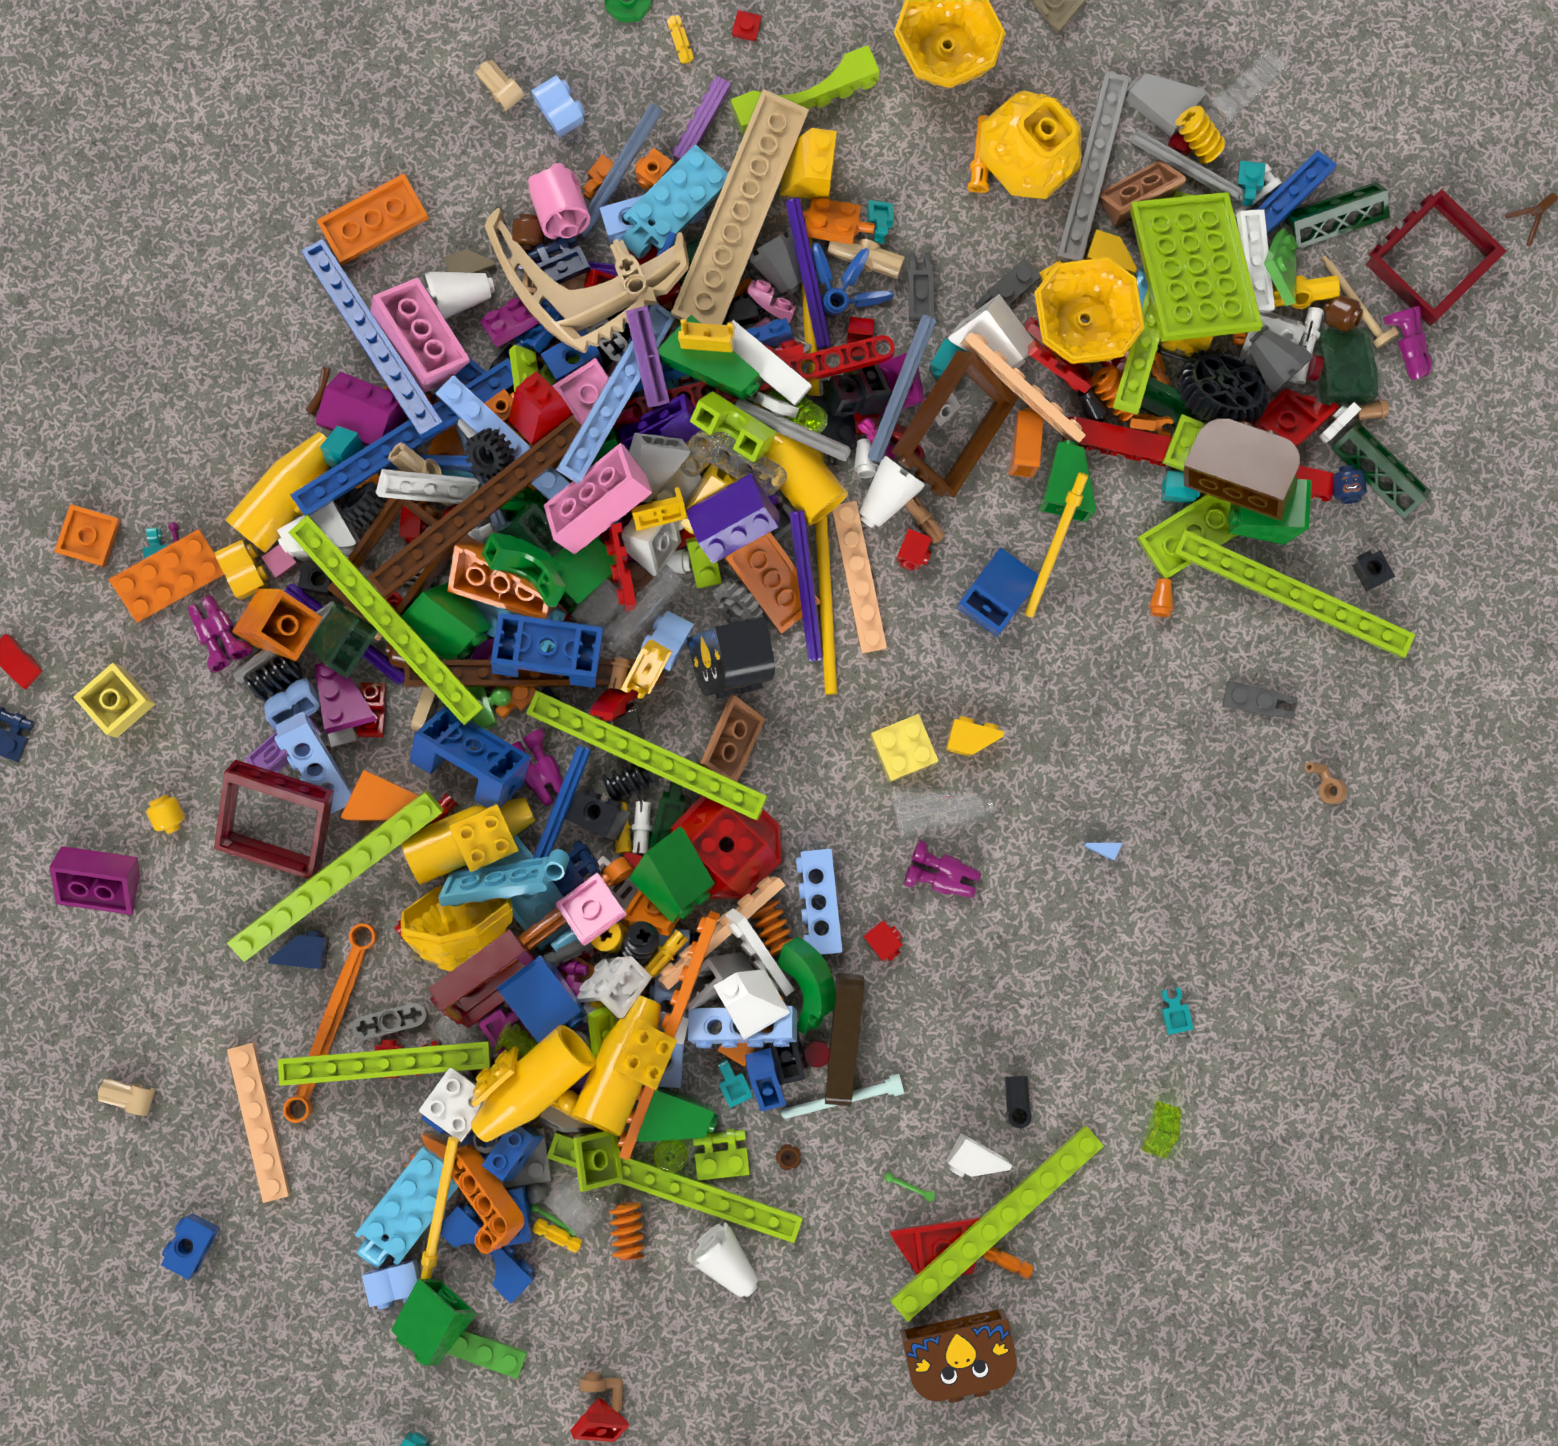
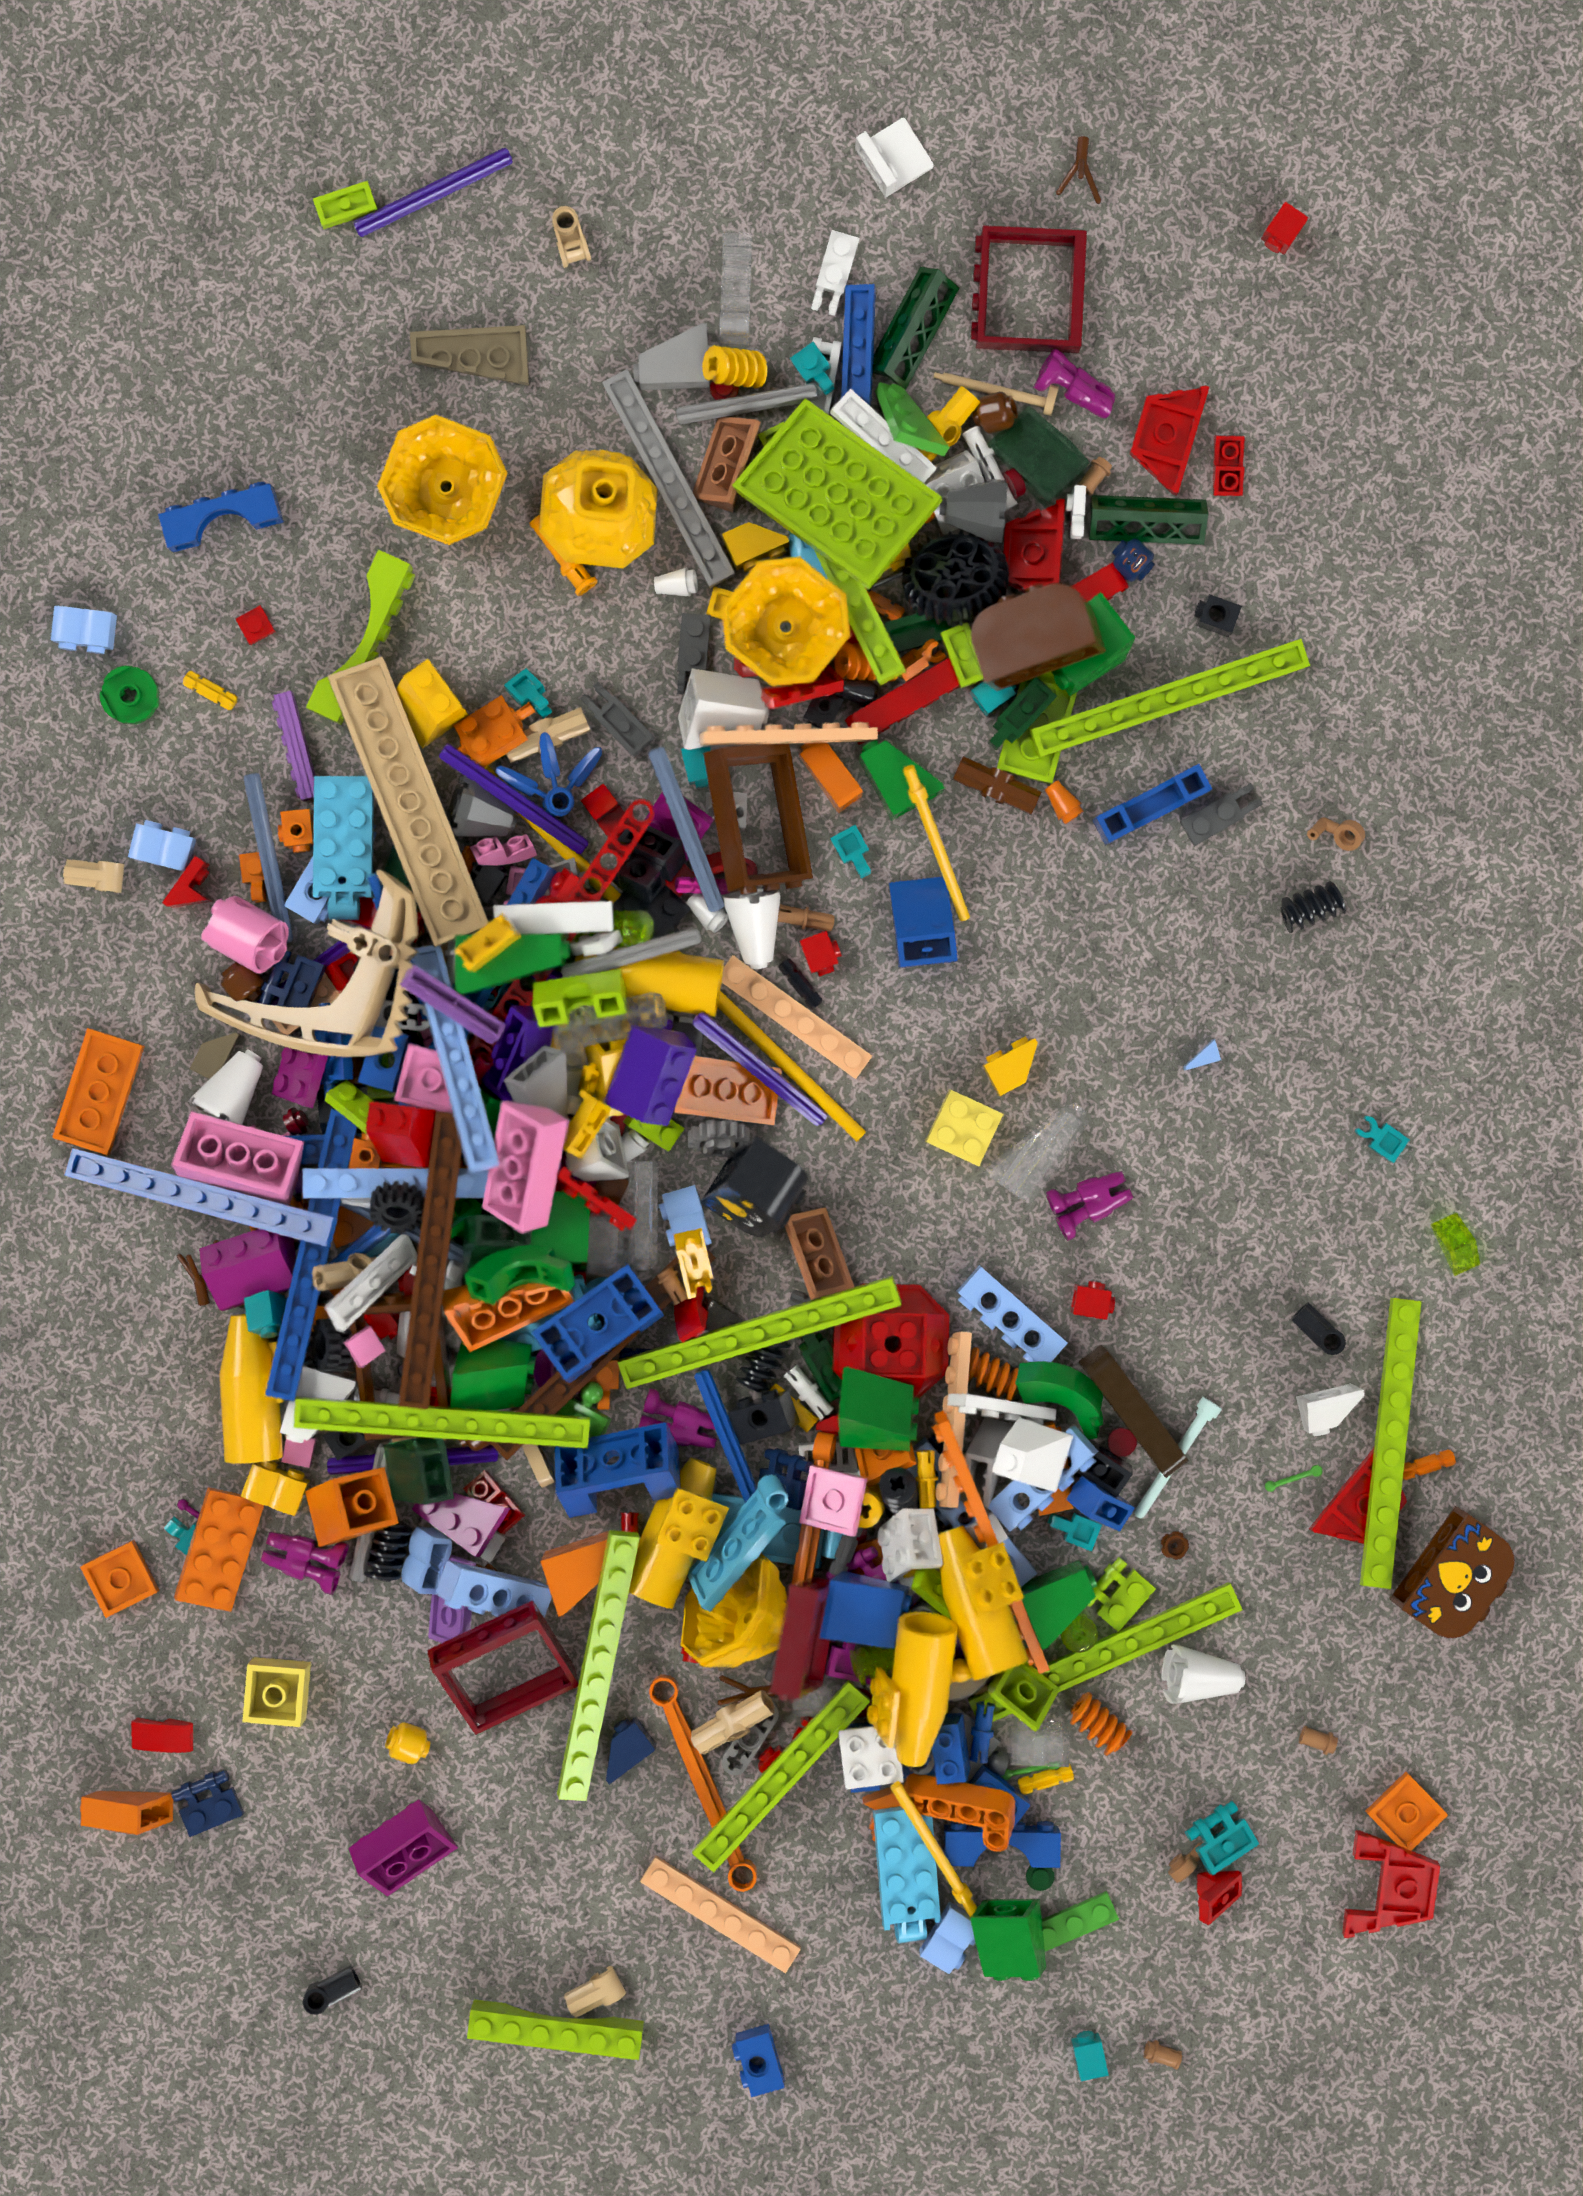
camera: 40 degrees left, 5 degrees up
none -> red slope [162,856,212,908]
none -> dark red plate [283,1107,309,1135]
none -> bright pink tile [343,1326,386,1367]
none -> lime arch [467,1999,644,2060]
none -> yellow axle [578,1063,600,1098]
none -> white cone [654,567,698,596]
none -> tan piece [691,1690,775,1755]
none -> reddish brown plant [717,1675,775,1705]
none -> black axle [778,958,822,1009]
none -> black brick [803,693,844,729]
none -> white hinge [811,230,860,316]
none -> teal plate [830,825,871,879]
none -> white bracket [855,118,934,198]
none -> reddish brown piece [952,756,1042,815]
none -> blue pin [969,1701,995,1764]
none -> dark green hinge [988,677,1057,750]
none -> dark green plate [1026,1865,1055,1891]
none -> blue arch [1092,764,1212,845]
none -> red wing [1129,385,1210,496]
none -> teal plate [1185,1801,1259,1875]
none -> red slope [1213,435,1245,496]
none -> black piece [1281,881,1346,933]
none -> medium nougat pin [1299,1726,1338,1755]

